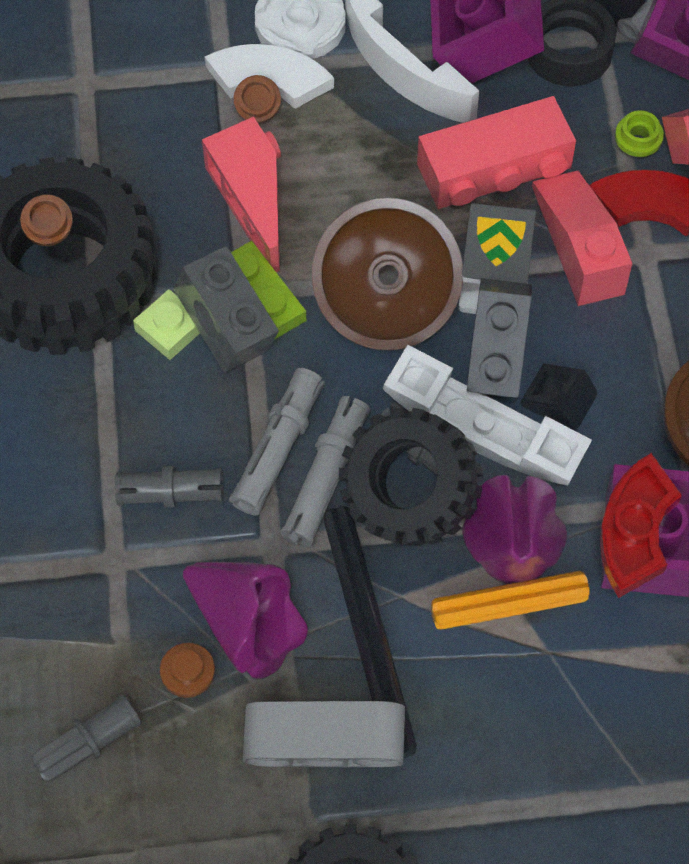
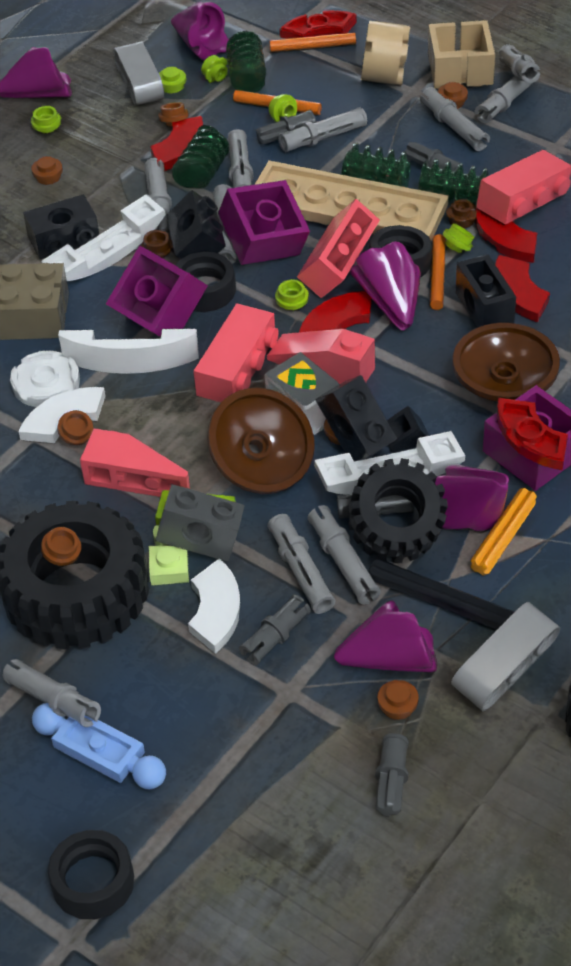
camera: 45 degrees left, 15 degrees down
none -> white tile [188,559,240,654]

